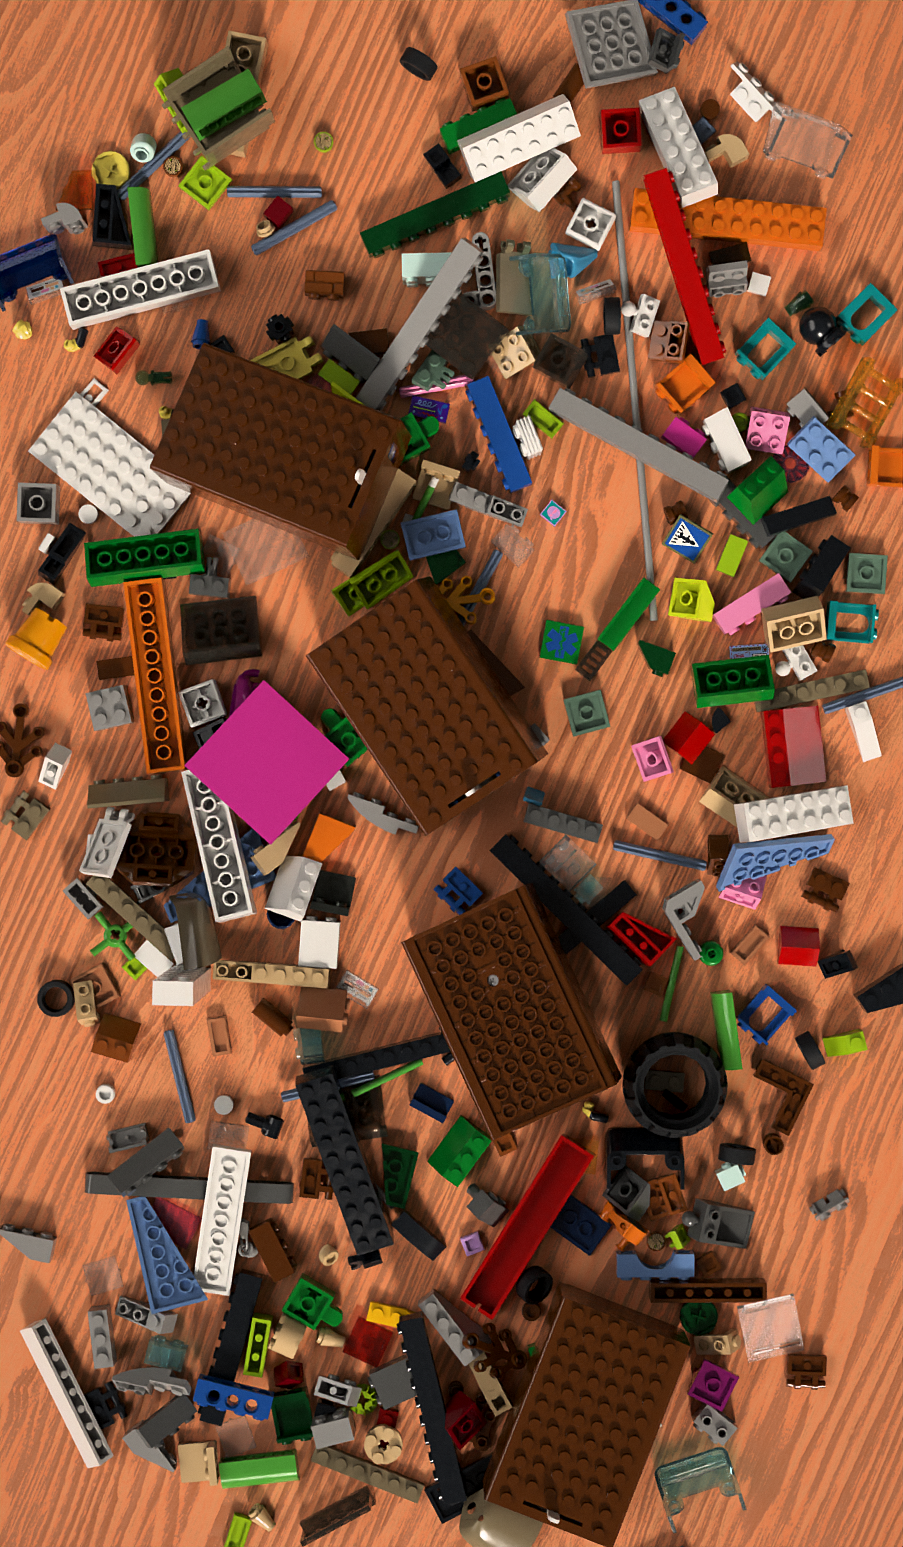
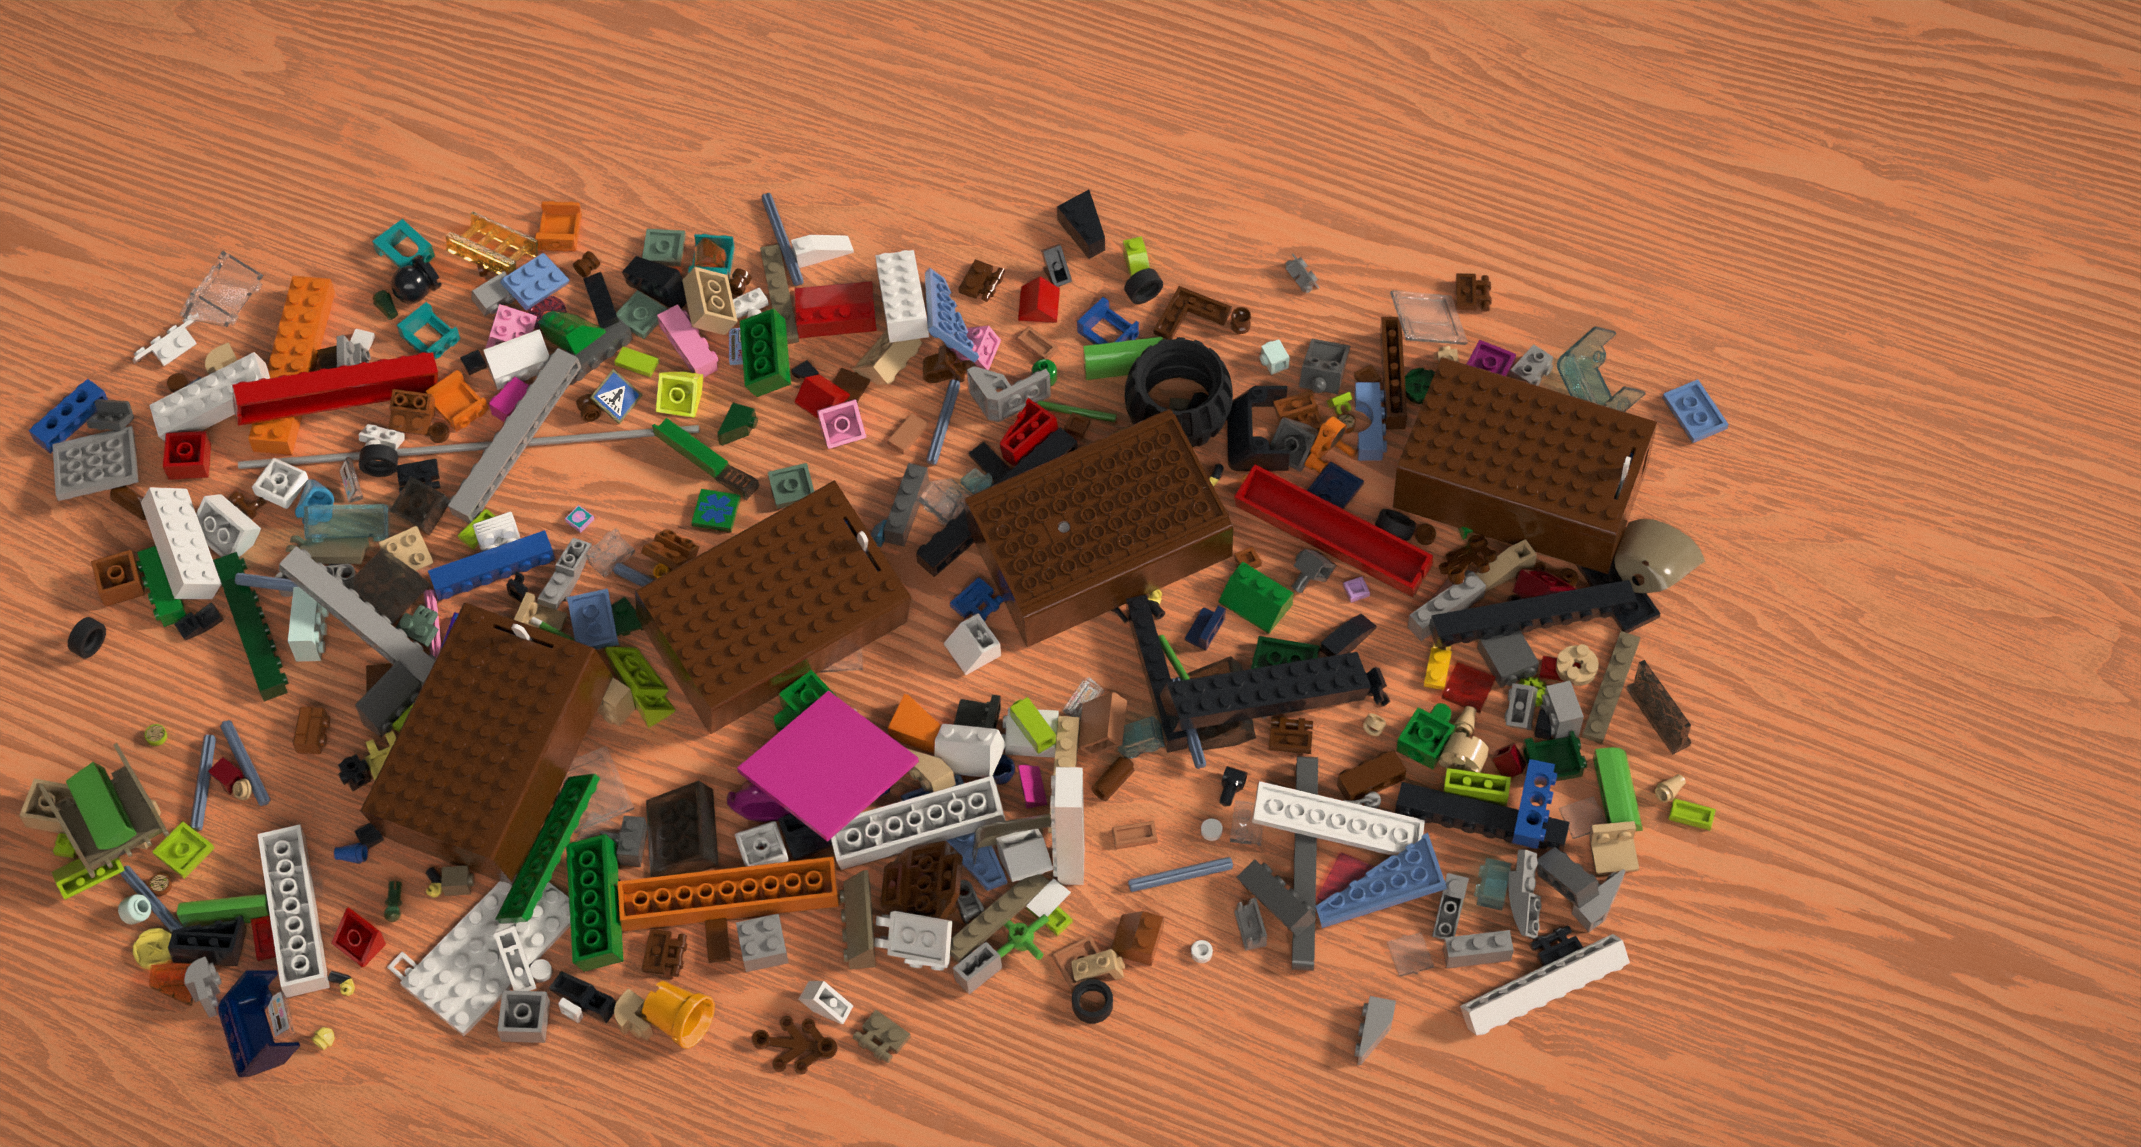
camera: 90 degrees left, 30 degrees down
light grey slope [347,792,419,835] -> none
black tyre [718,1143,756,1165] -> none
none -> sand blue axle [235,573,298,592]
none -> reddish brown tile [428,423,449,443]
none -> white slope [494,926,536,991]
none -> green plate [495,774,600,924]
none -> dark orange brick [641,529,700,570]
none -> clear orange slope [695,238,726,268]
none -> white slope [944,613,1001,675]
none -> lime brick [1010,697,1056,754]
none -> dark pink slope [1018,765,1047,809]

